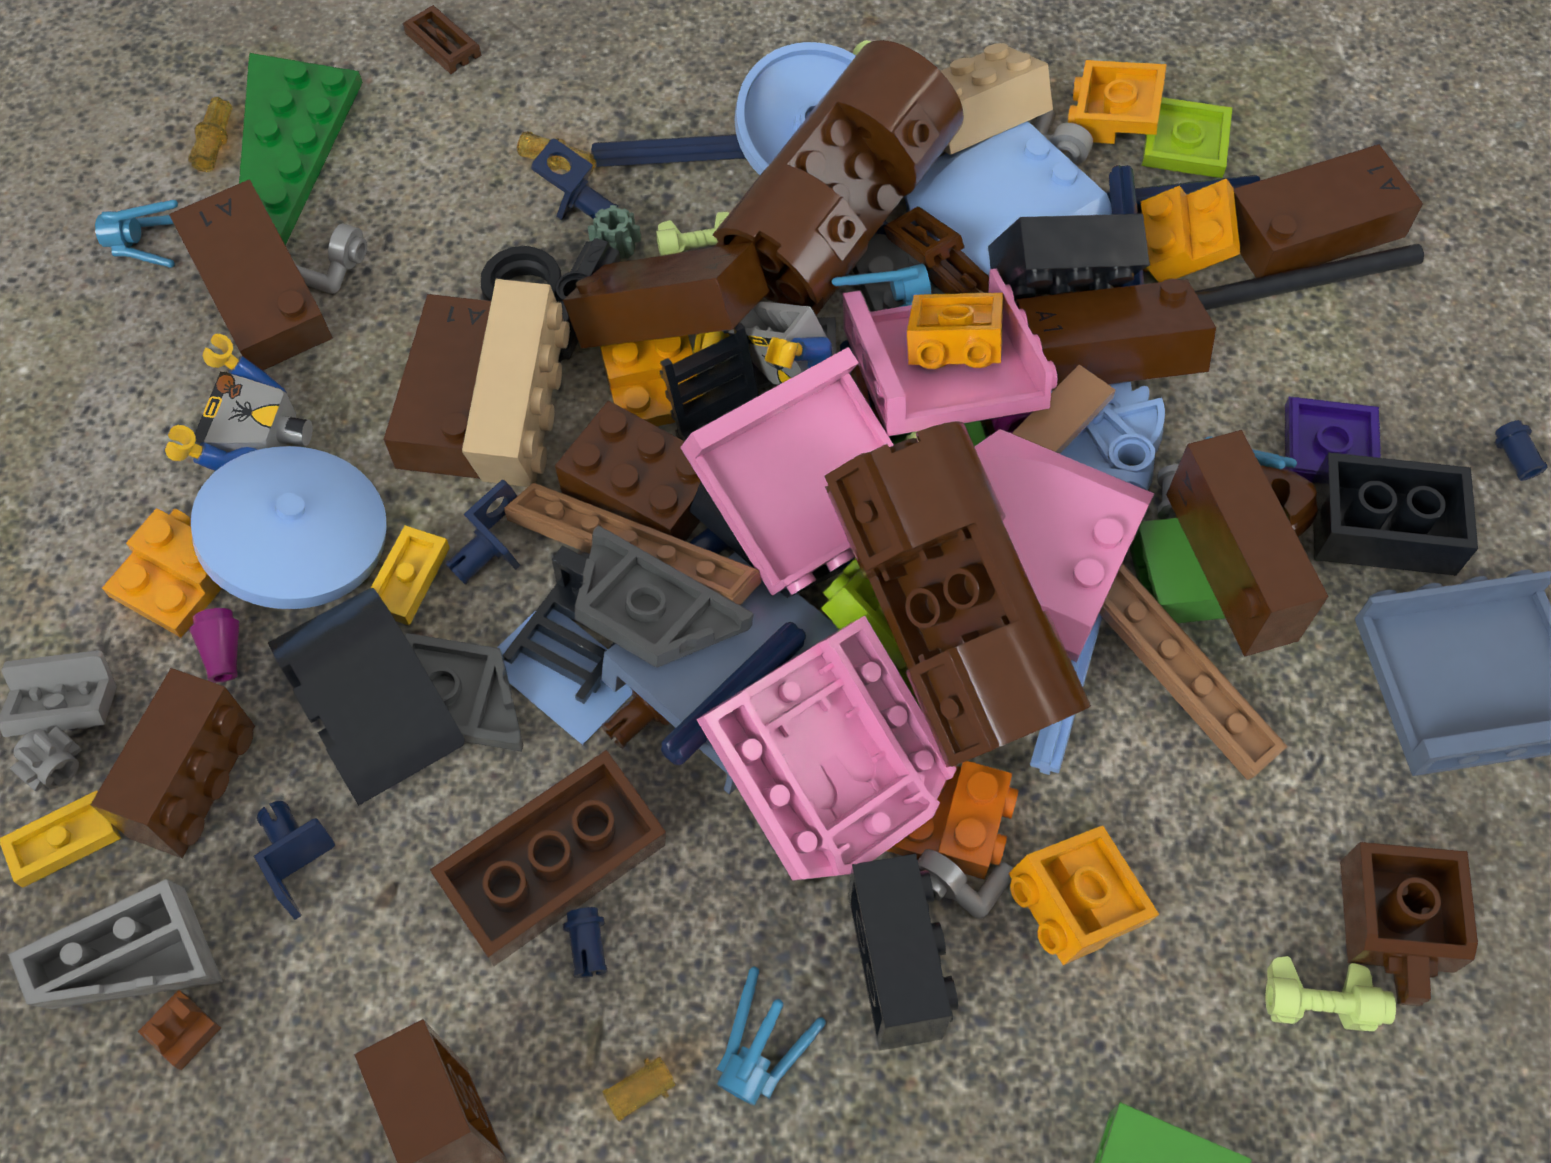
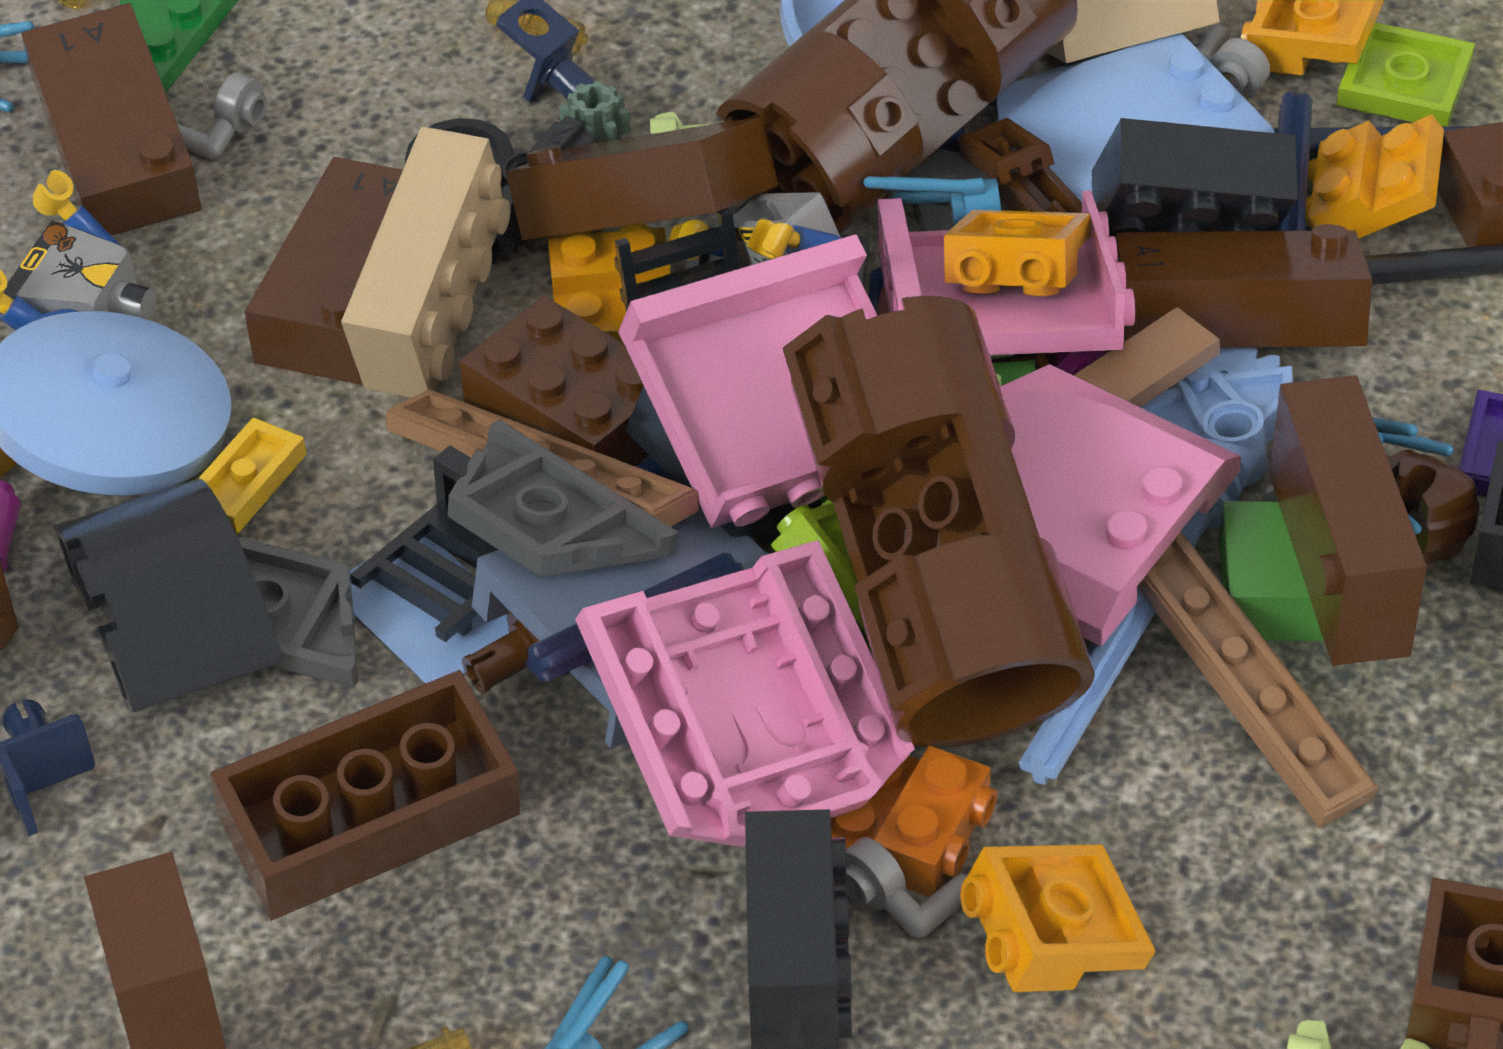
camera: 10 degrees right, 15 degrees down
dark blue bracket [444,480,521,585] -> none
dark blue pin [563,907,608,978] -> none
dark blue axle [591,134,746,167] -> none

